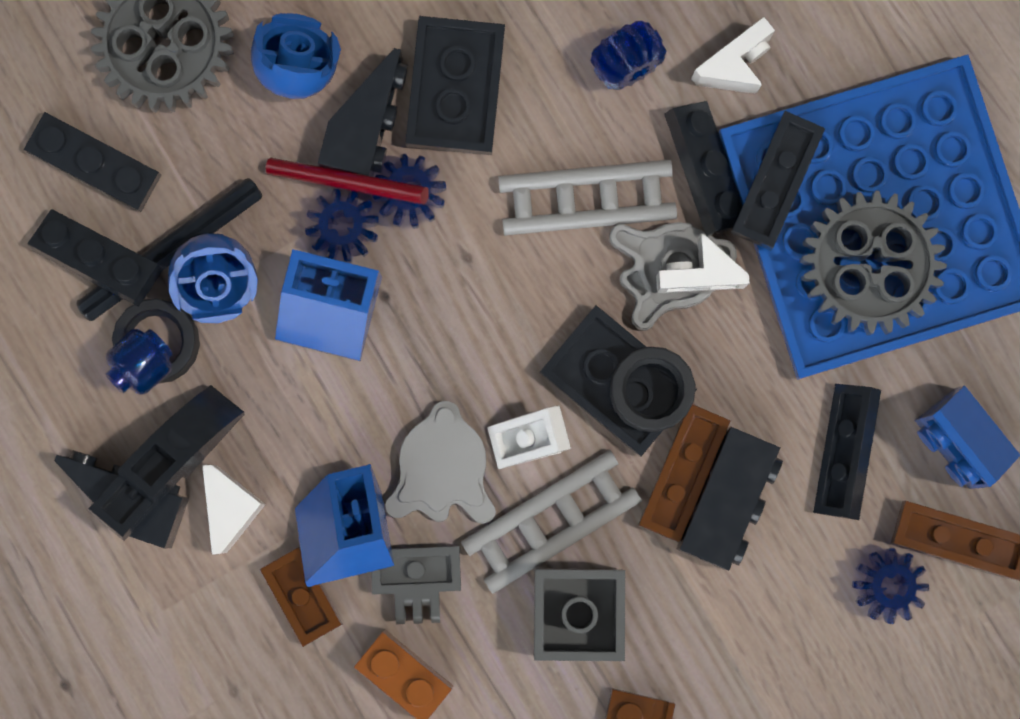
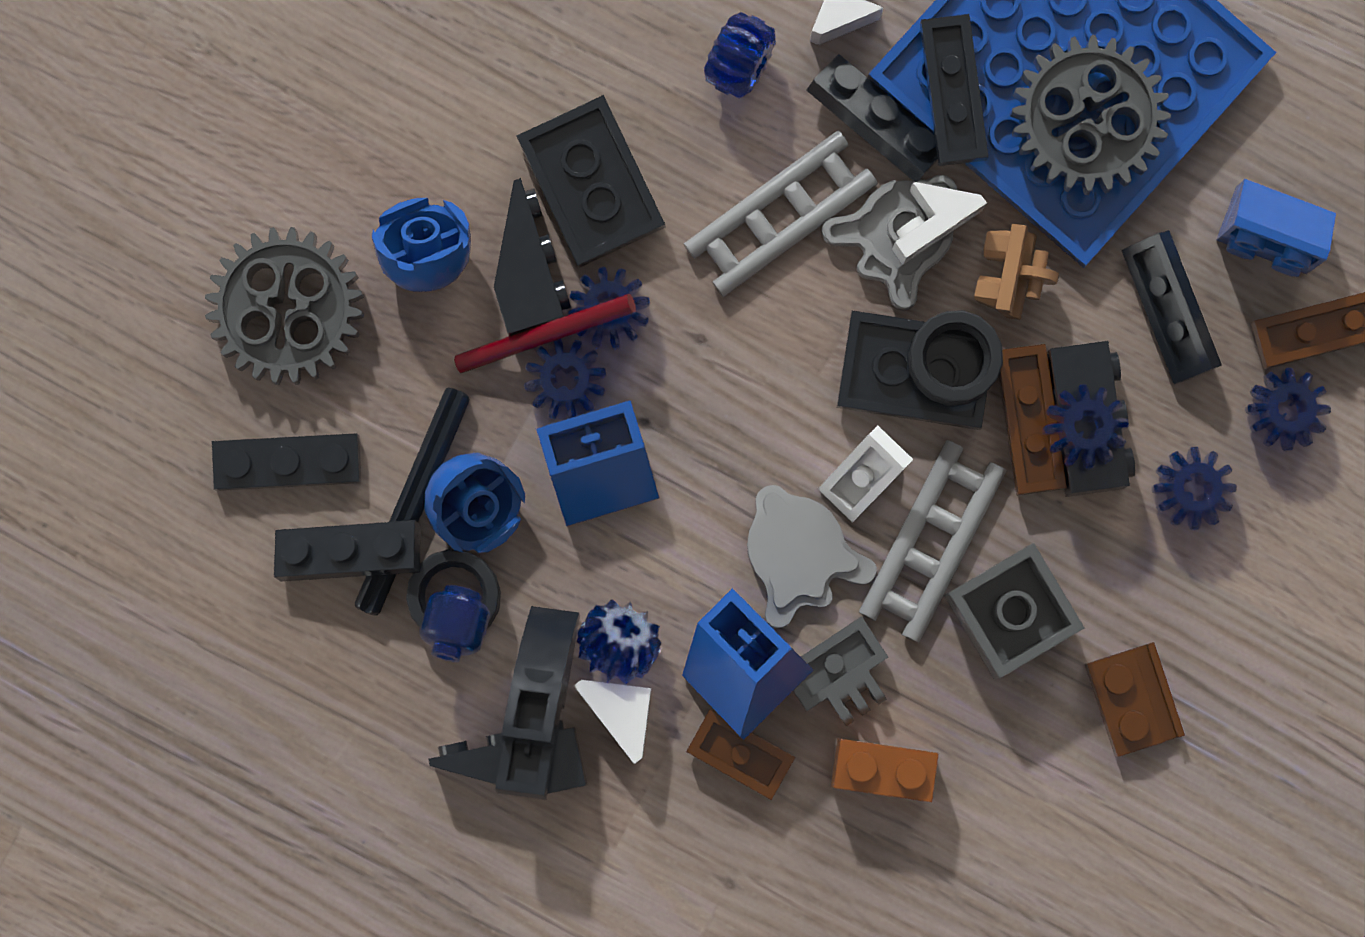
camera: 30 degrees left, 0 degrees up
none -> clear blue gear [576,599,662,685]
none -> medium nougat hips [974,224,1059,320]
none -> clear blue gear [1043,384,1129,469]
none -> clear blue gear [1152,447,1237,530]

